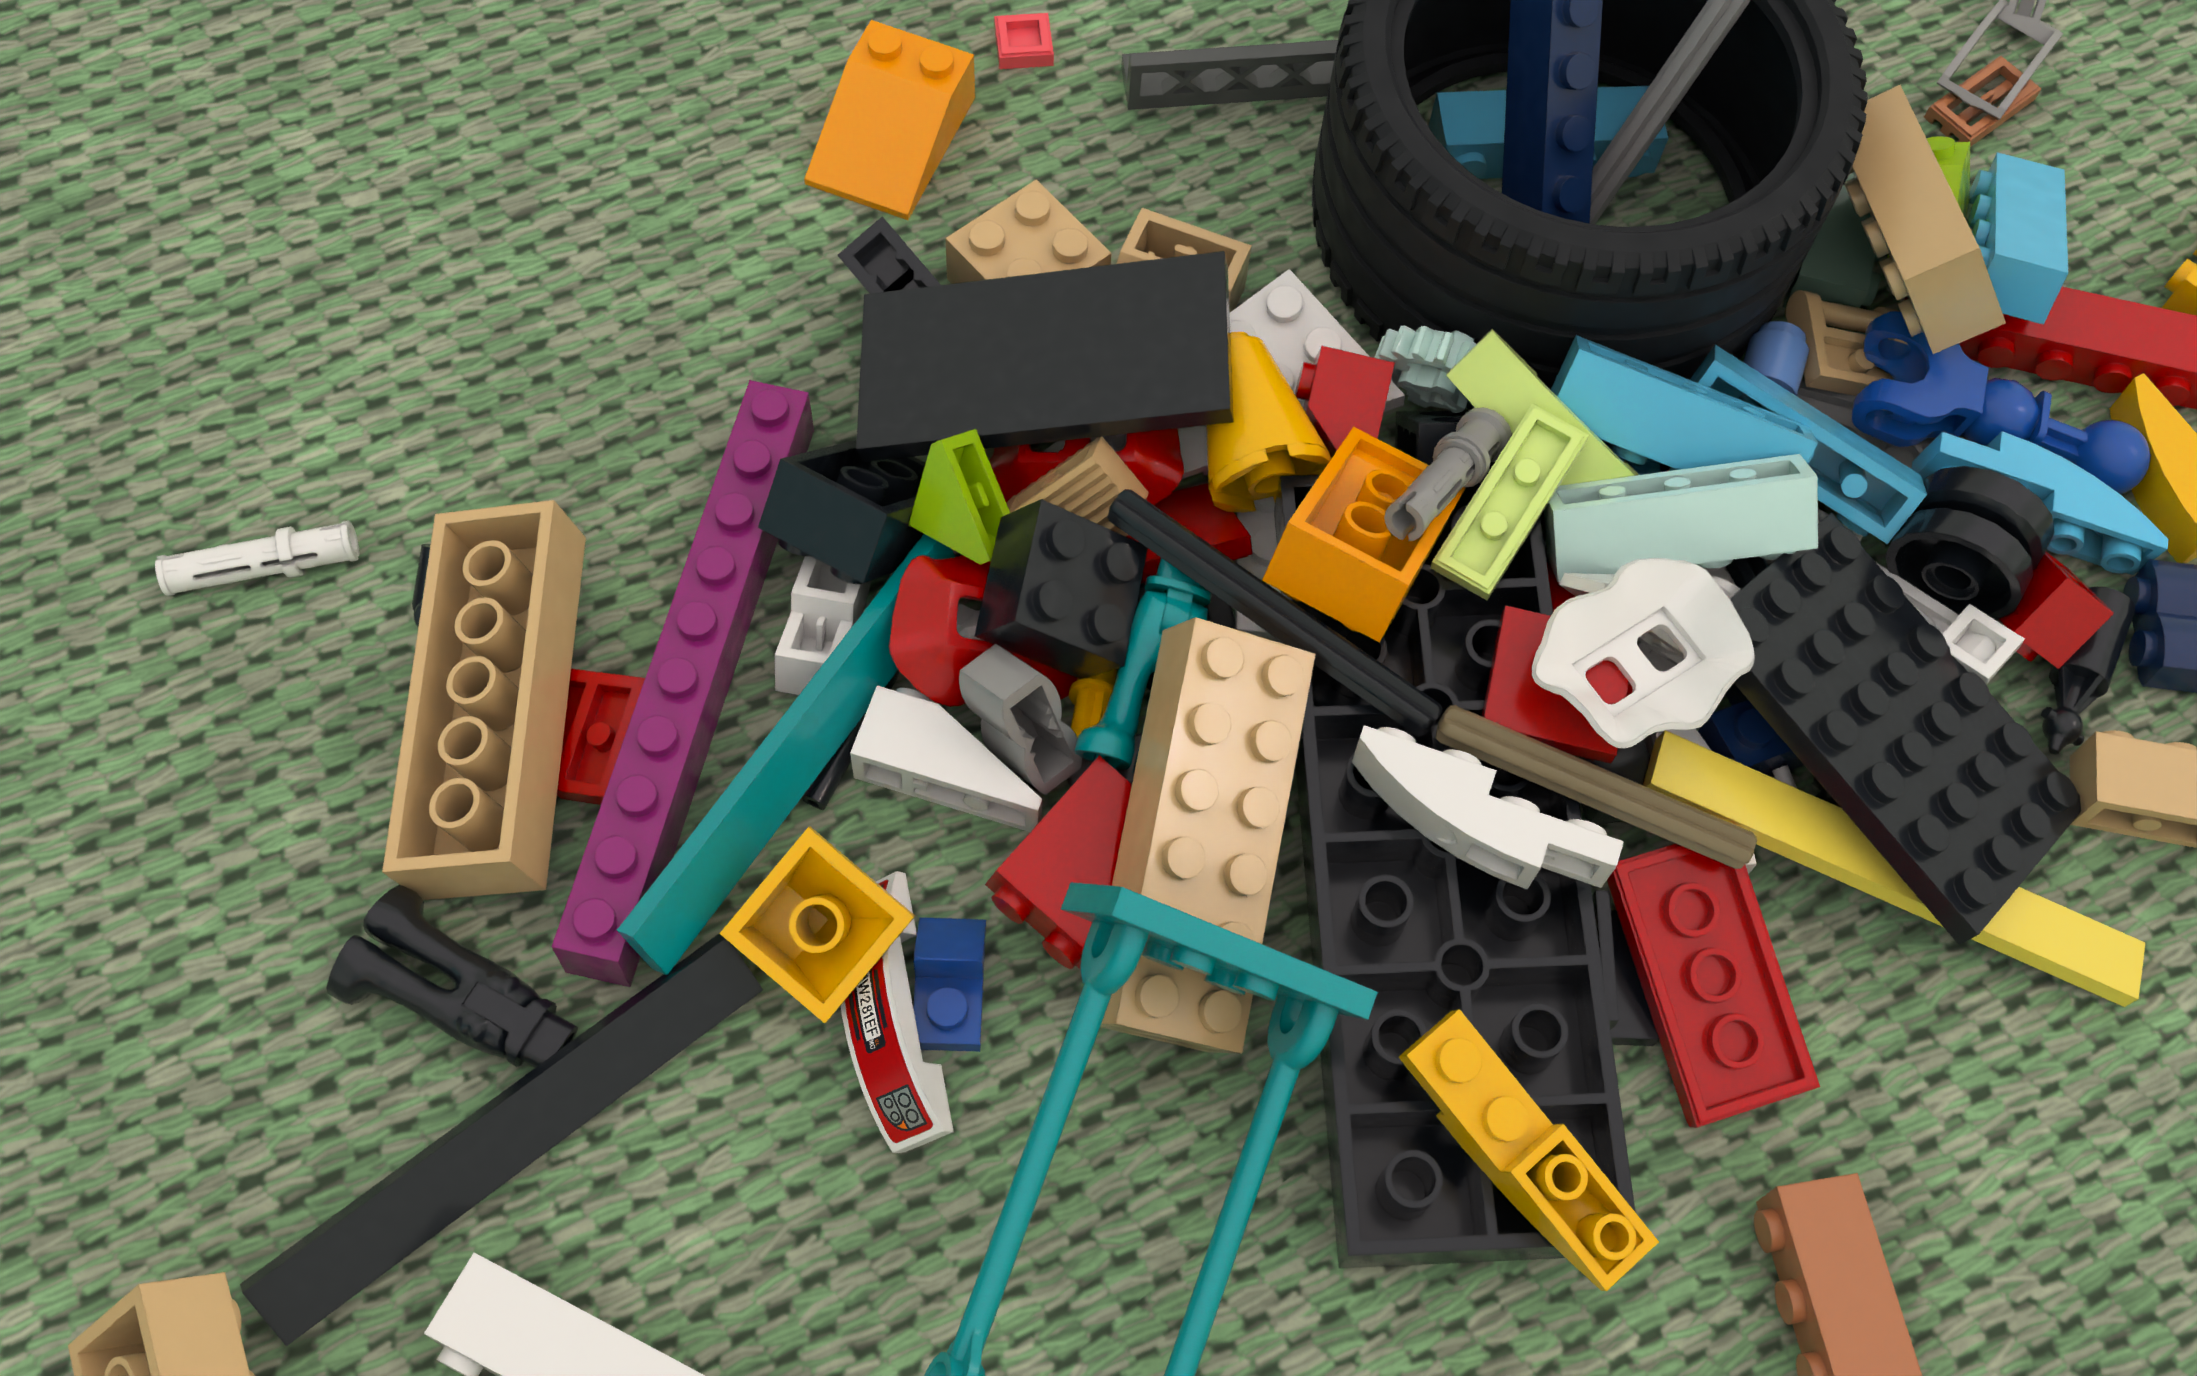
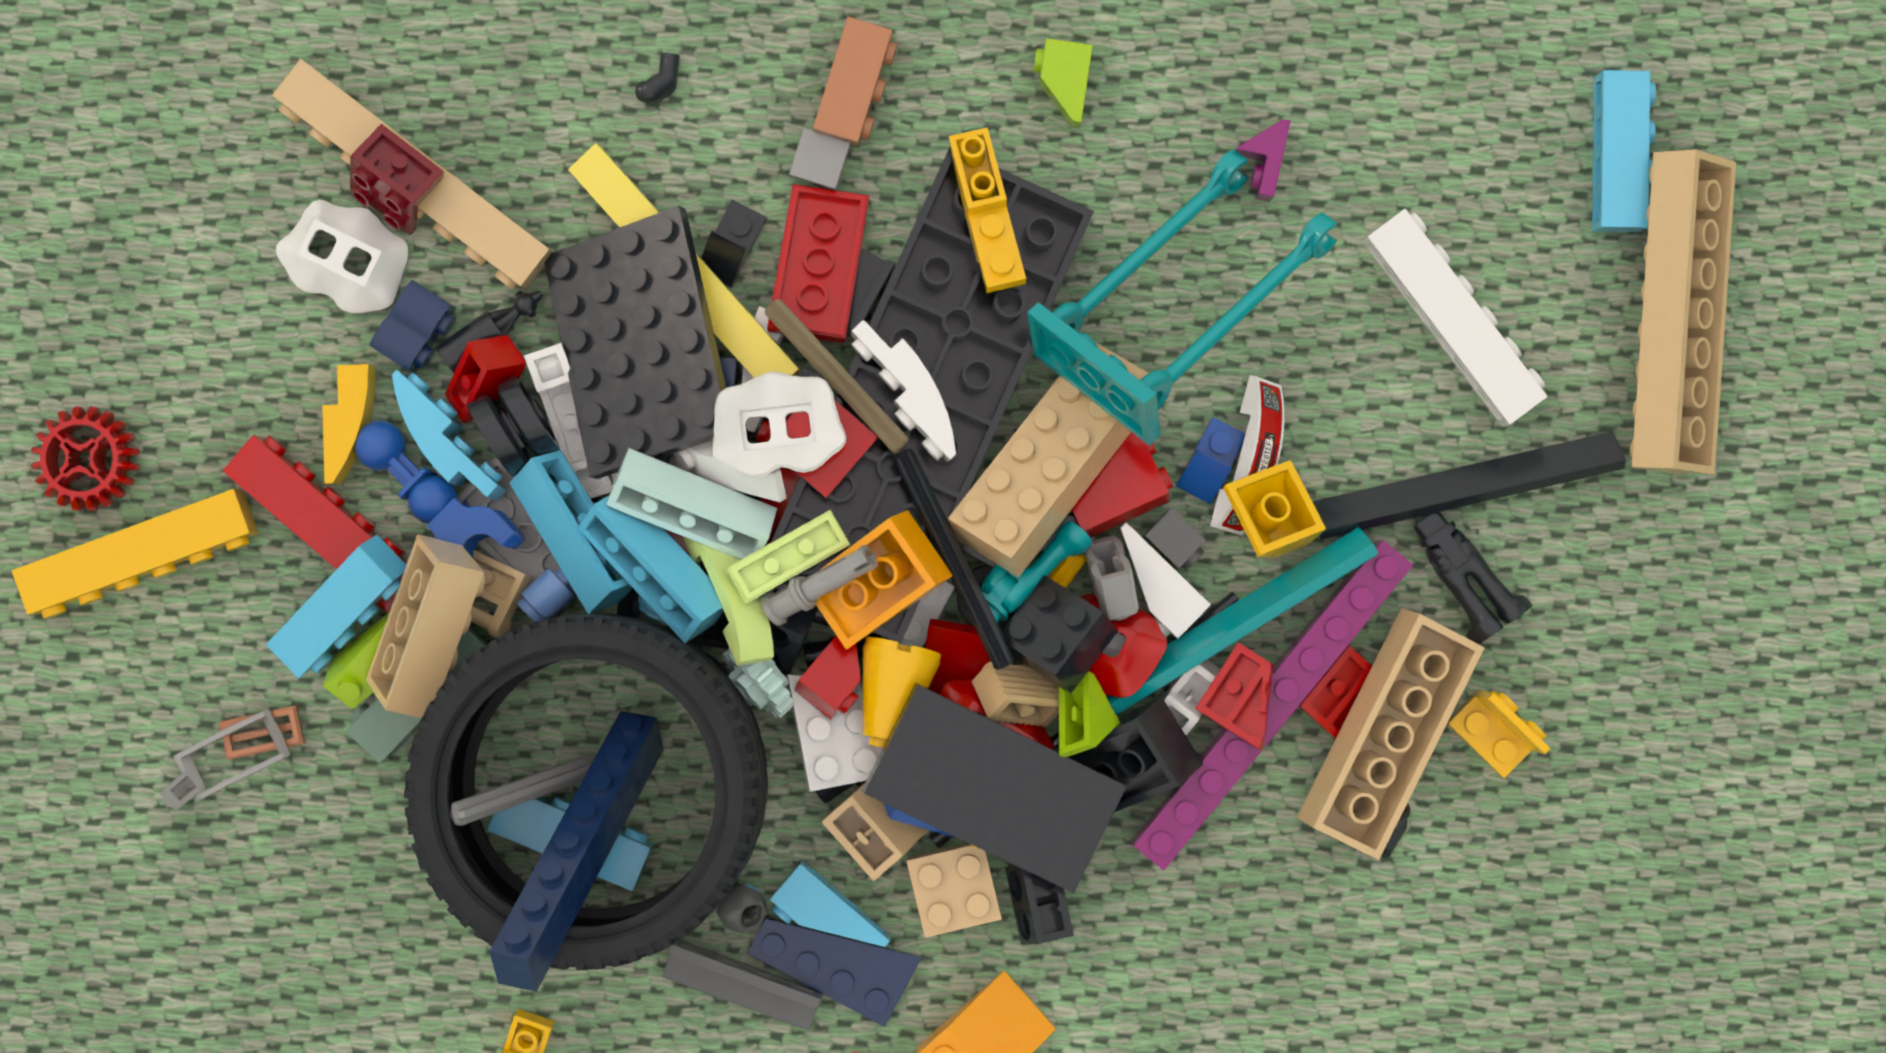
camera: 150 degrees left, 25 degrees up
white pin [155,521,359,596] -> none
none -> black arm [635,53,680,104]
none -> black slope [701,200,767,287]
none -> dark grey piece [717,883,766,933]
none -> dark blue wing [747,917,922,1027]
none -> medium azure slope [770,860,891,947]
none -> light grey piece [789,128,851,190]
none -> dark grey brick [1143,508,1206,569]
none -> red wing [1195,642,1274,751]
none -> yellow bracket [1447,690,1550,778]

